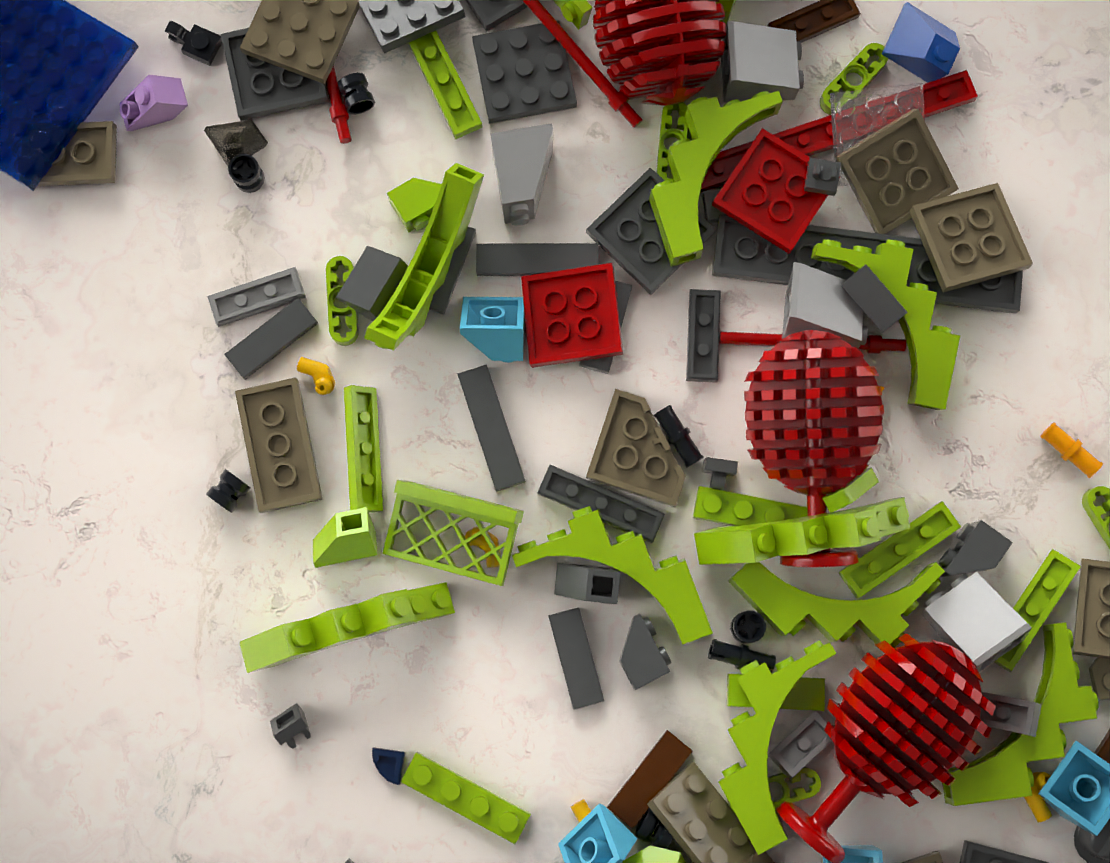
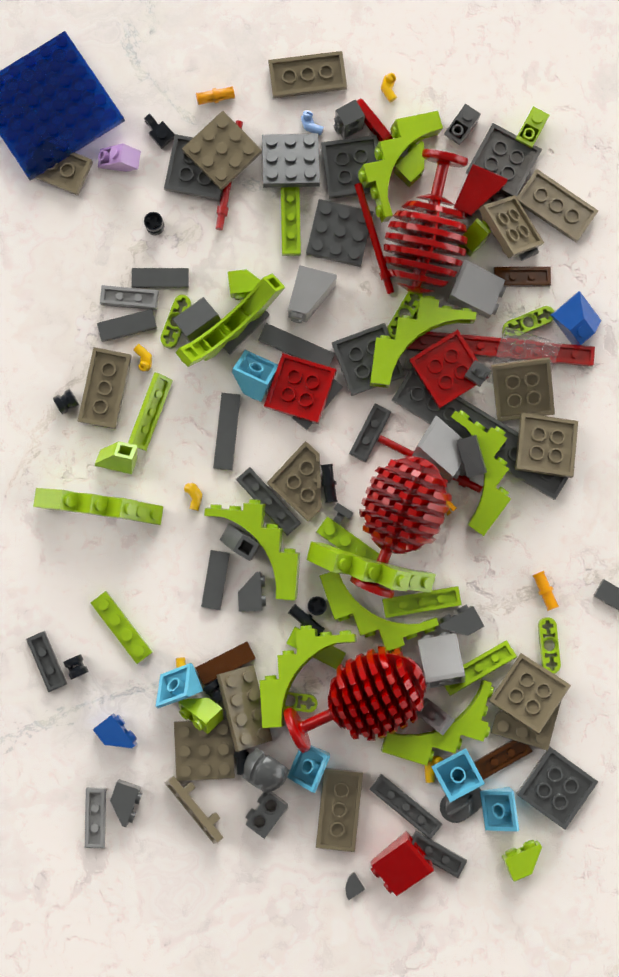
camera: 20 degrees right, 5 degrees up
clear smoke slope [204,120,268,166] -> none
dark grey tile [270,703,311,749] -> none
black wheel [337,72,375,115] -> none
dark blue tile [372,747,405,785] -> none
lime fence [382,480,524,586] -> none
light grey plate [768,710,832,780] -> none
lime beam [822,467,879,513] -> none
none -> dark grey tile [132,268,189,288]

